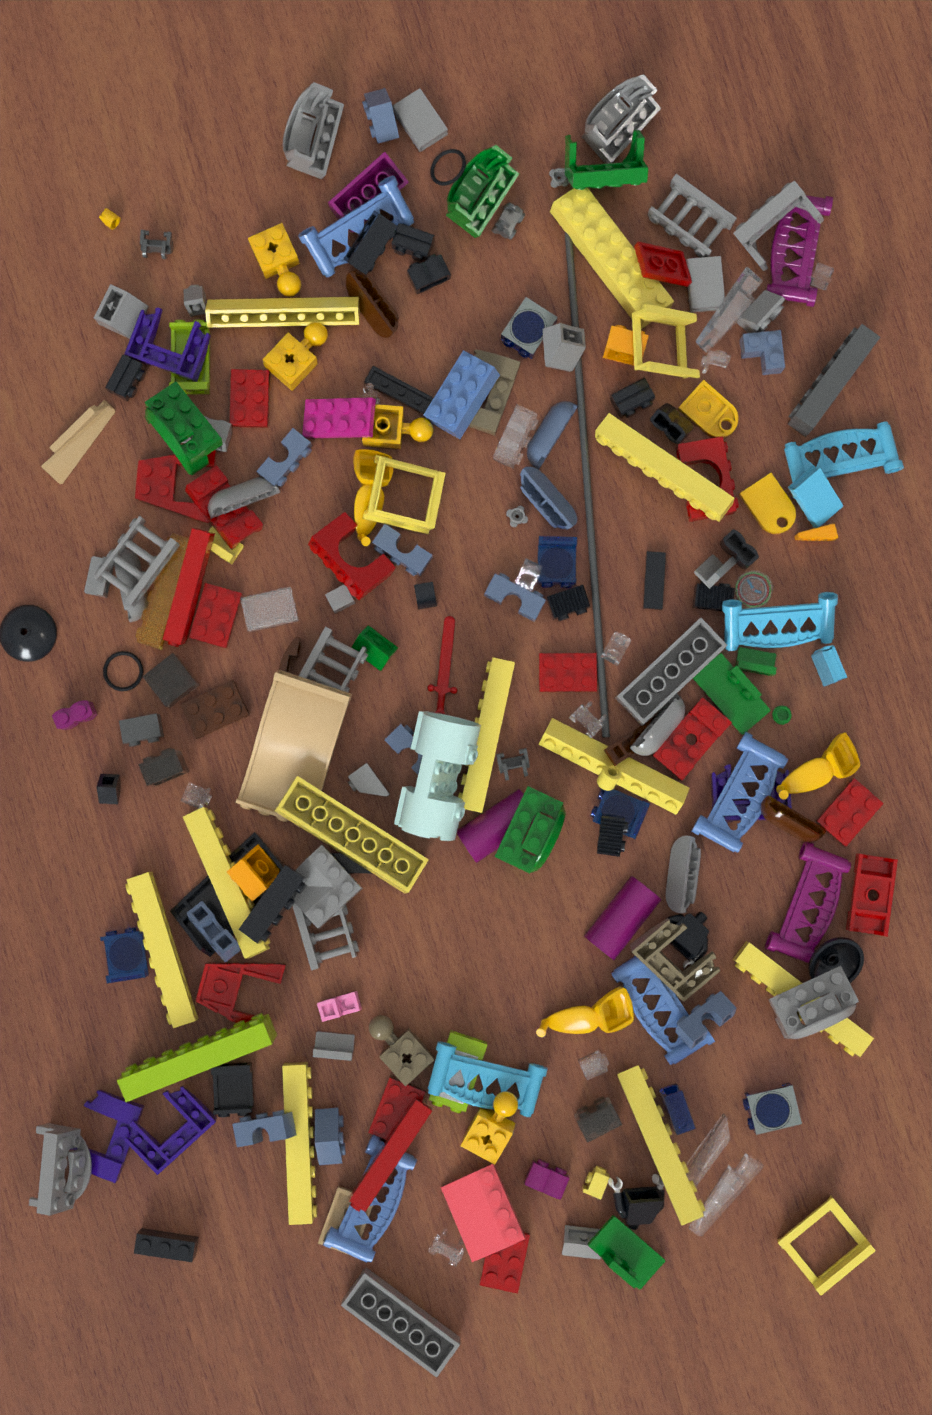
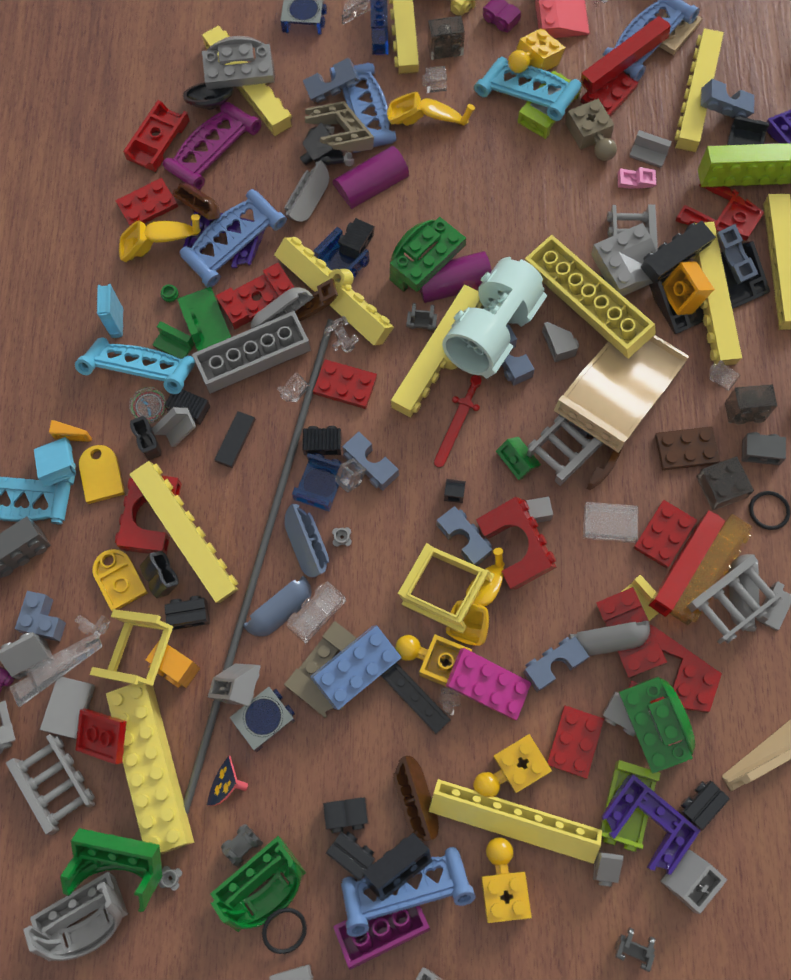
camera: 160 degrees left, 15 degrees down
sand blue brick [315,1108,346,1165] -> none
none -> dark blue shield [207,756,248,806]

